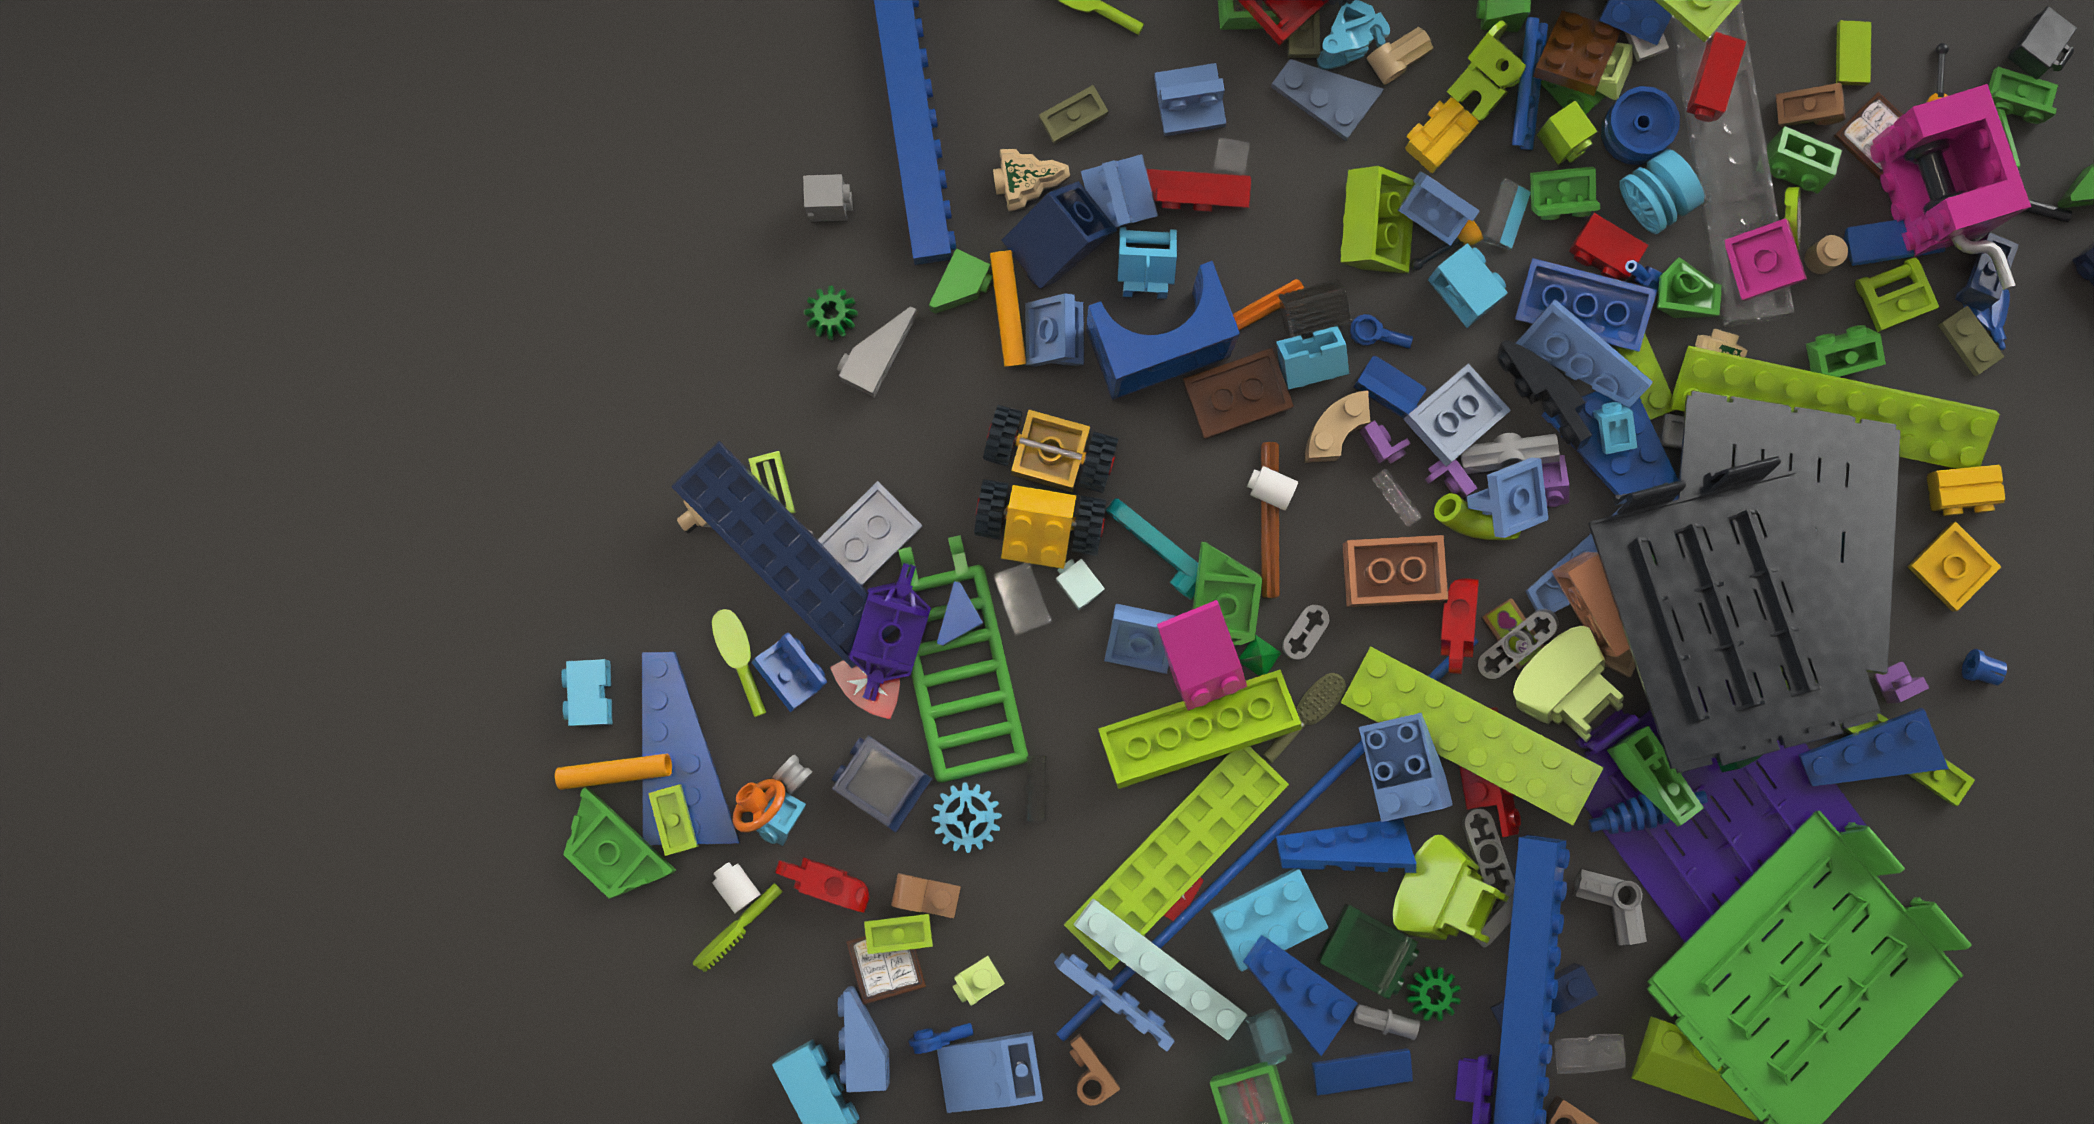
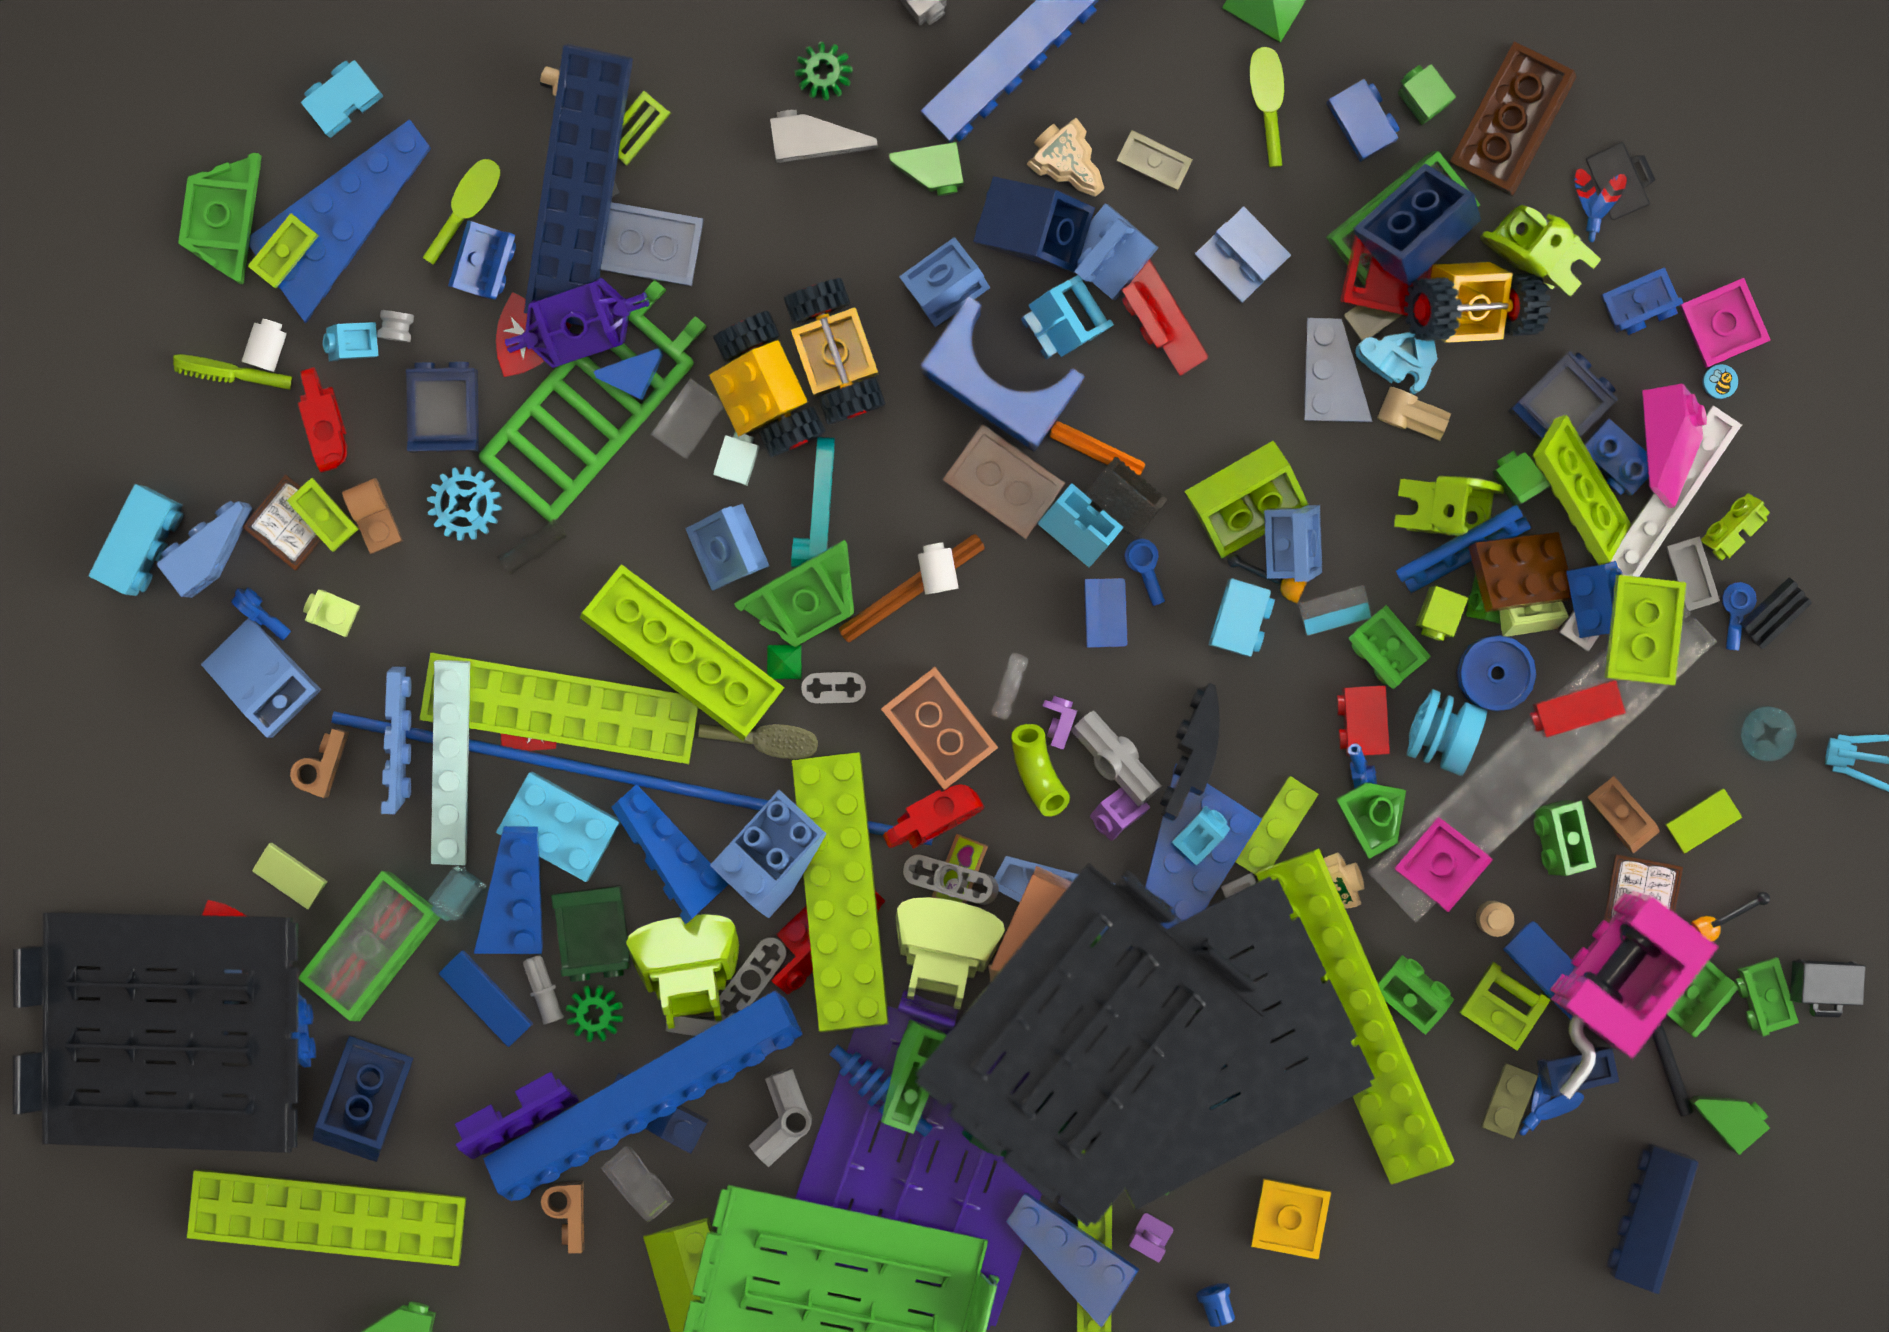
camera: 60 degrees right, 5 degrees up
light orange piece [555,754,672,790] -> none
orange piece [732,779,786,832] -> none
light orange piece [990,250,1026,367] -> none
dark pink slope [1156,600,1247,711] -> none
clear tile [1213,137,1250,175] -> none
tan brick [1305,391,1370,463] -> none
medium lavender bracket [1359,420,1411,464] -> none
plate [1403,363,1511,467] -> none
yellow brick [1405,97,1479,173] -> none
medium blue bracket [1467,457,1549,538] -> none
blue slope [1515,258,1657,352] -> none
medium blue wing [1516,299,1653,408] -> none
lime tile [1784,187,1801,250] -> none
yellow brick [1927,465,2005,516] -> none

